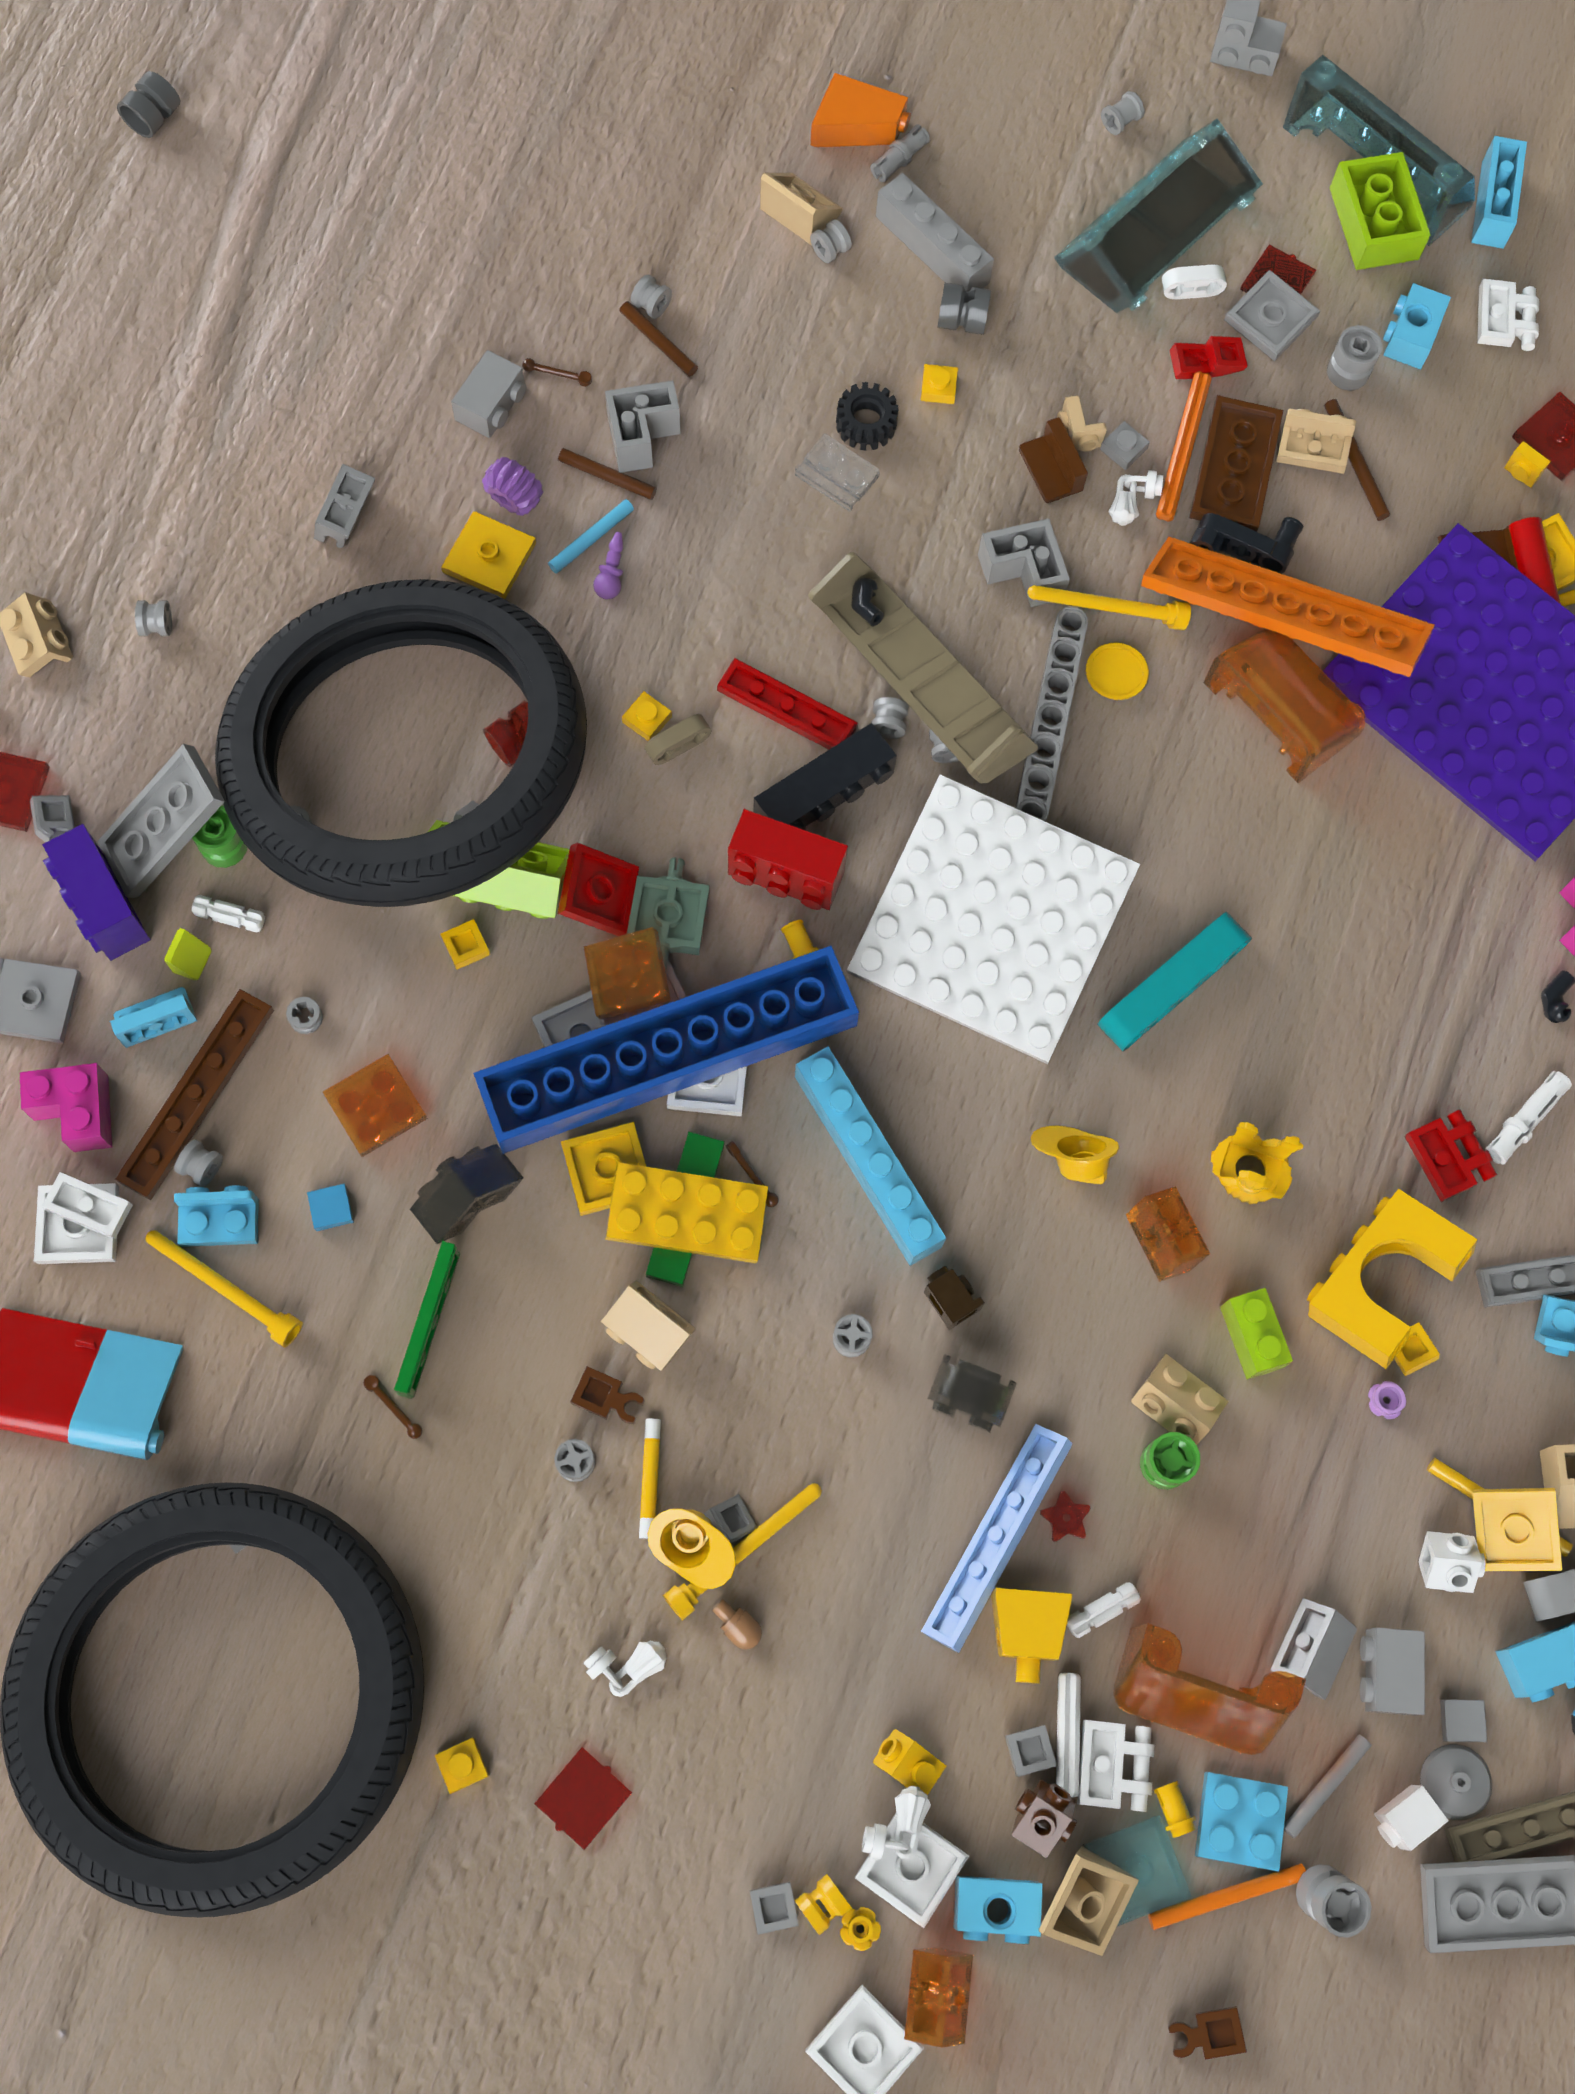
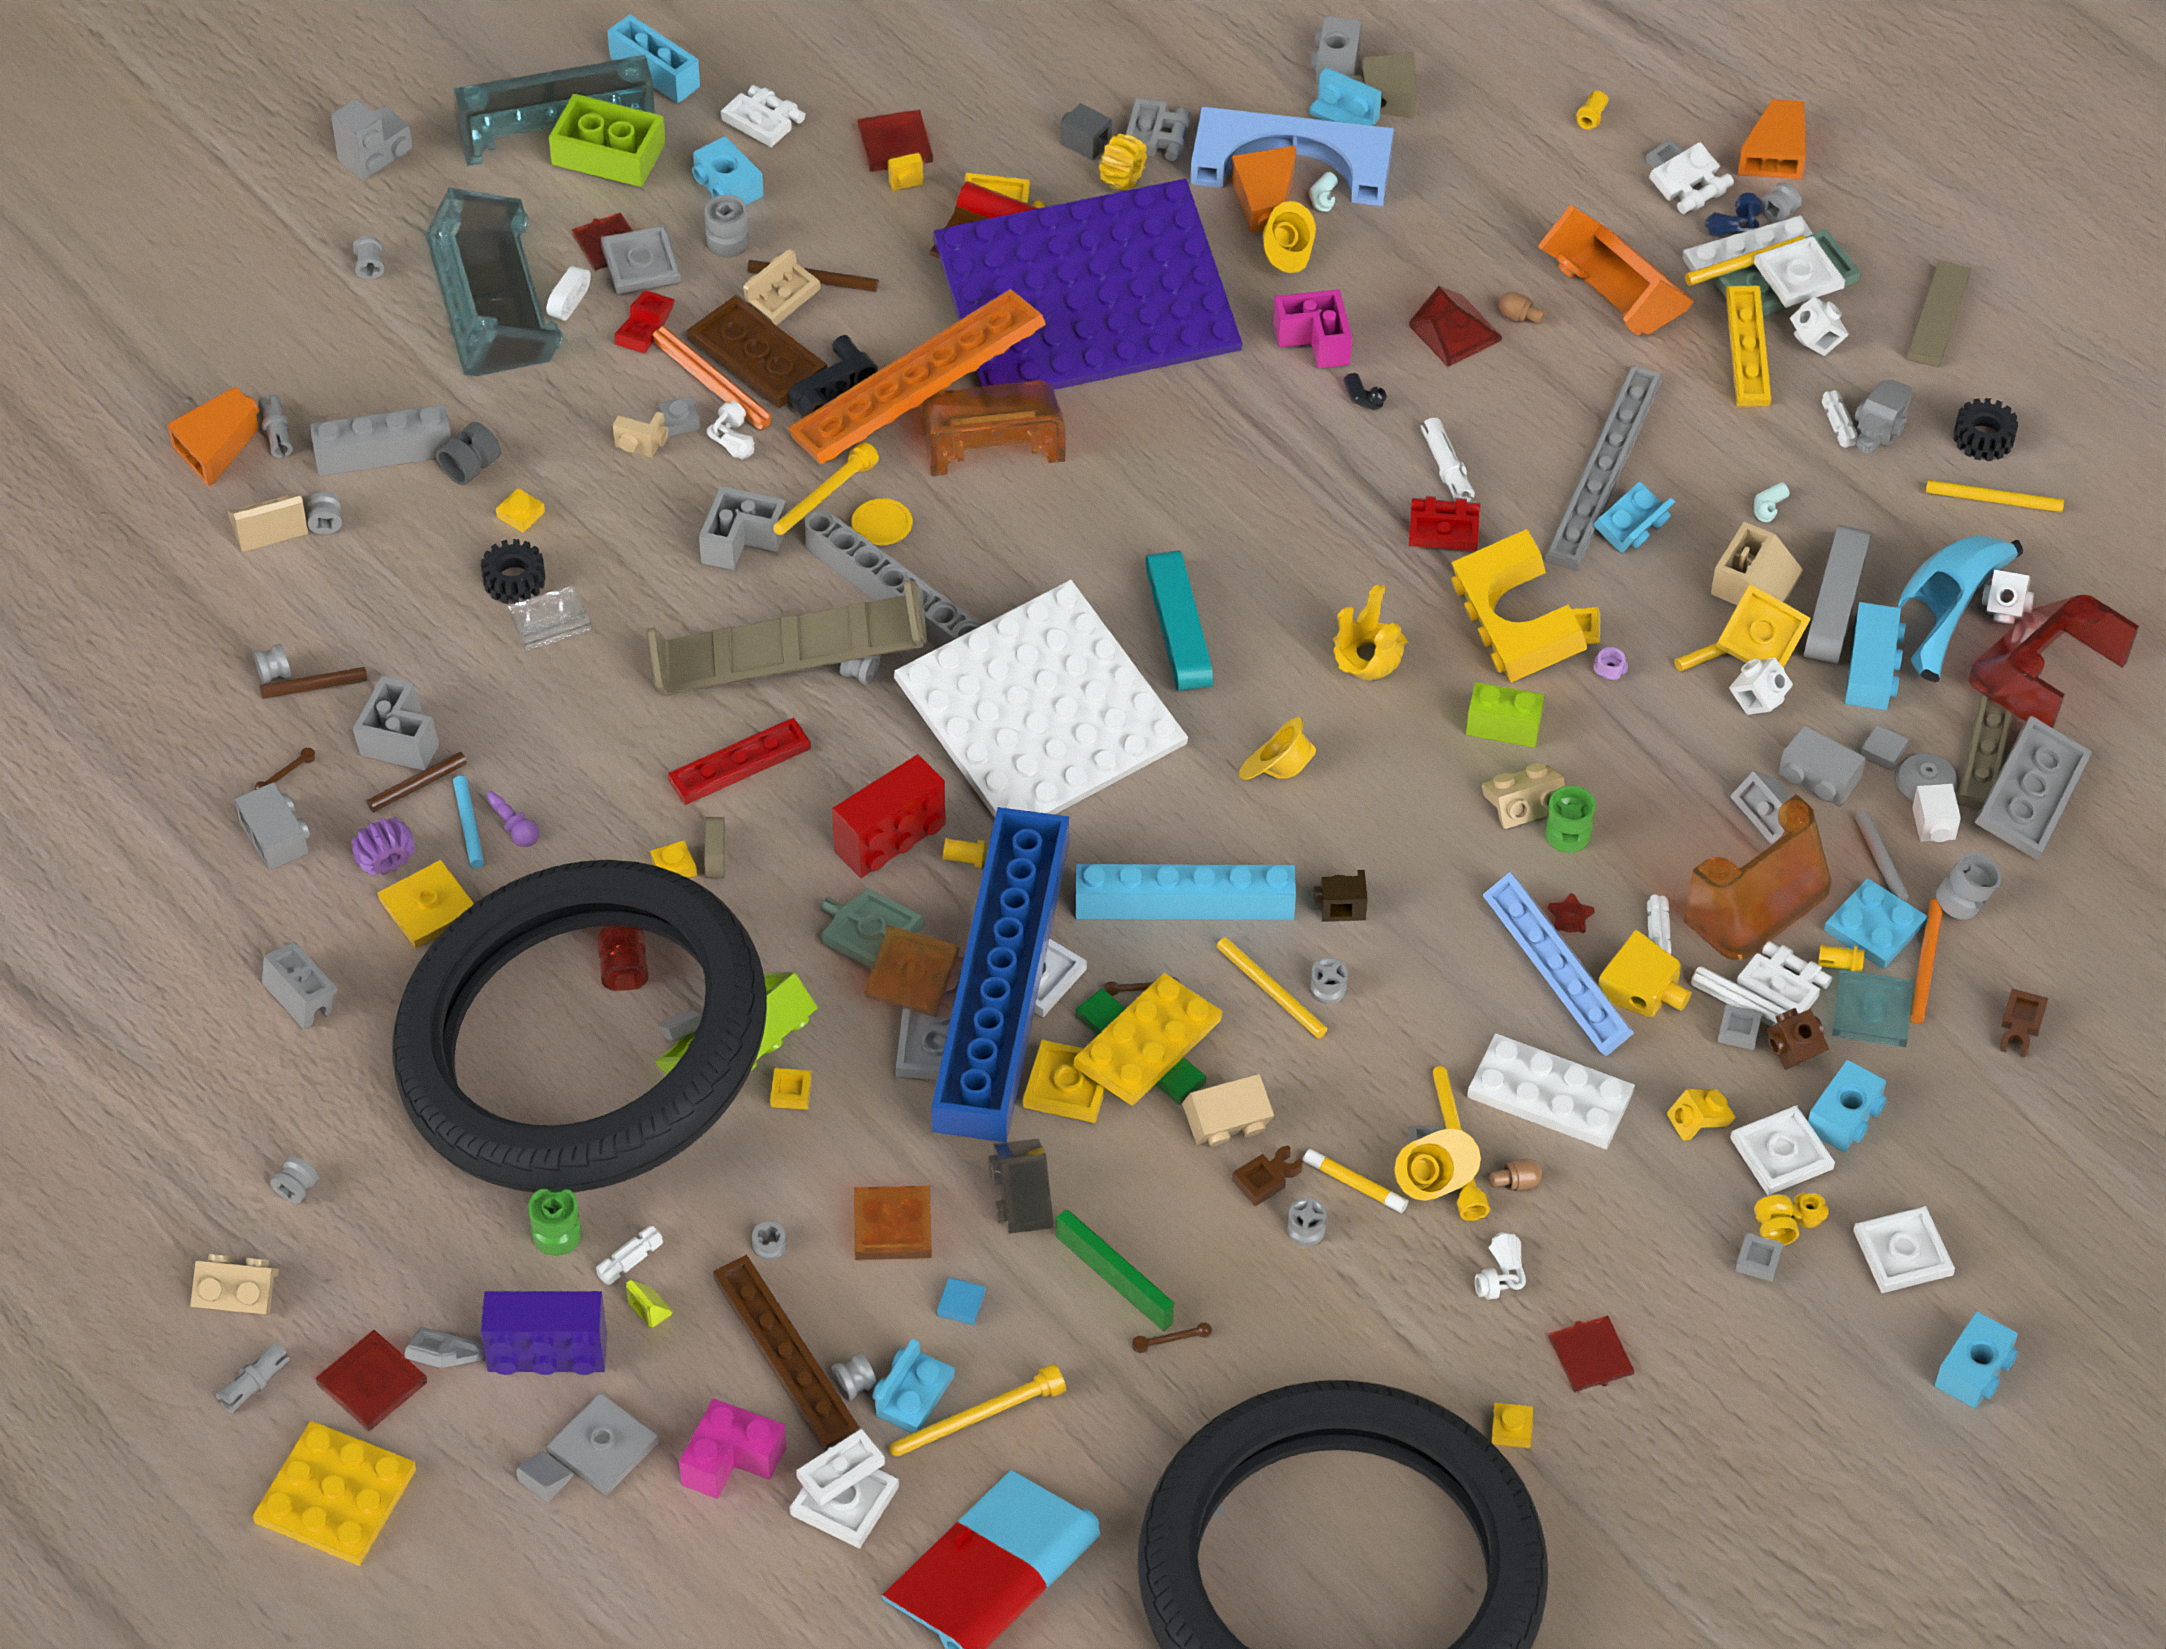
camera: 55 degrees left, 20 degrees down
light grey plate [97,744,225,899] -> none
medium azure bracket [110,987,197,1048] -> none
red plate [557,842,639,937] -> none
black brick [753,723,897,830] -> none
black arm [851,577,884,626] -> none
white piece [862,1786,931,1860] -> none
light grey wheel [871,697,908,739] -> none
clear orange brick [904,1947,973,2048] -> none
clear smoke brick [927,1354,1017,1433] -> none
reddish brown panel [1019,417,1088,503] -> none
tan slope [1038,1846,1139,1956] -> none
clear orange brick [1126,1186,1210,1282] -> none
none -> yellow bar [1216,937,1328,1039]
none -> white plate [1467,1033,1635,1150]

